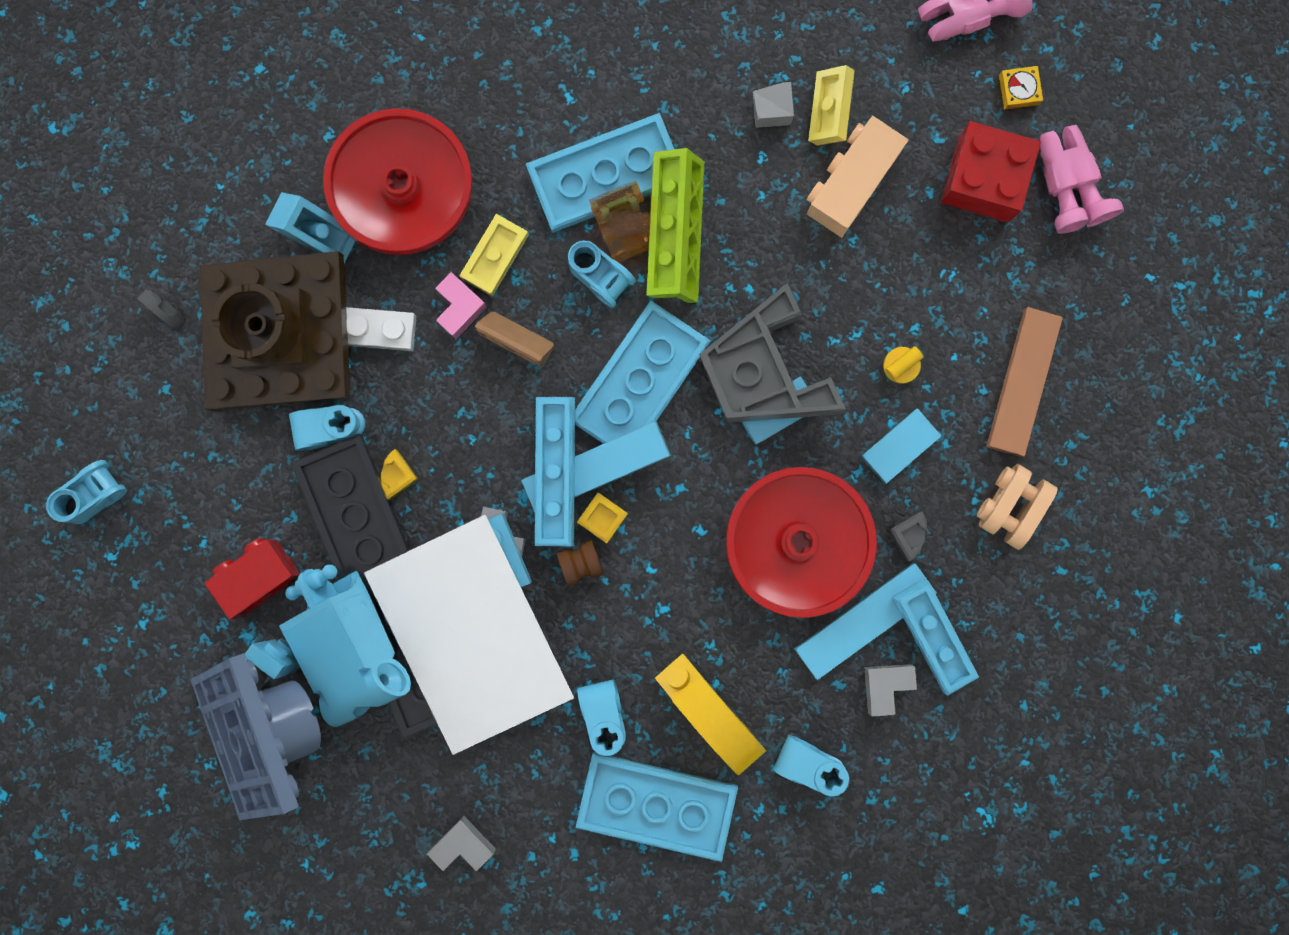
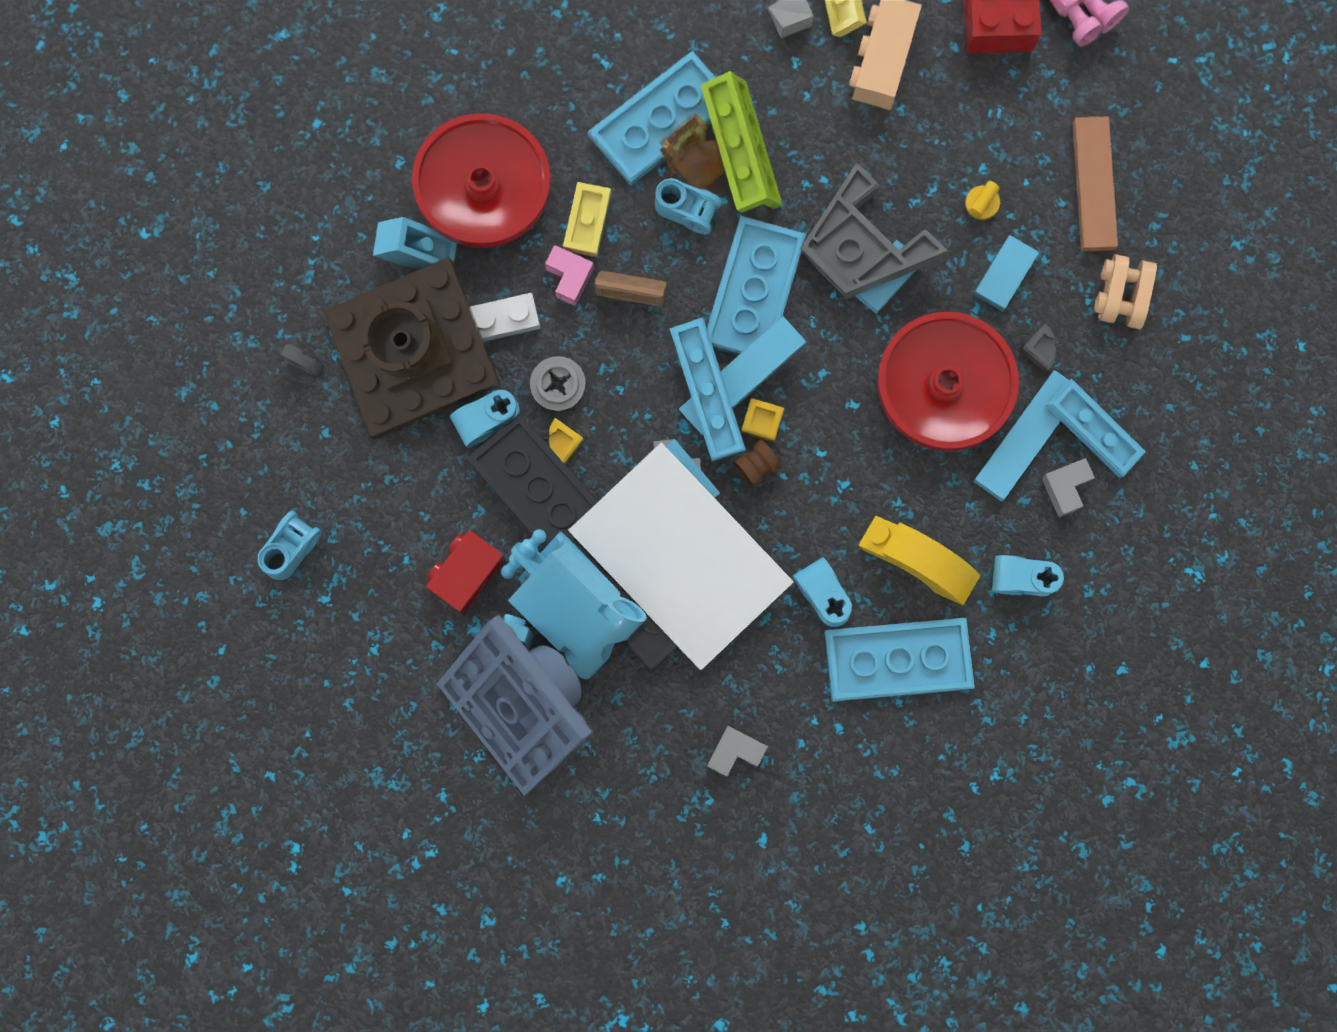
camera: 20 degrees left, 5 degrees down
none -> light grey gear [530,356,586,412]

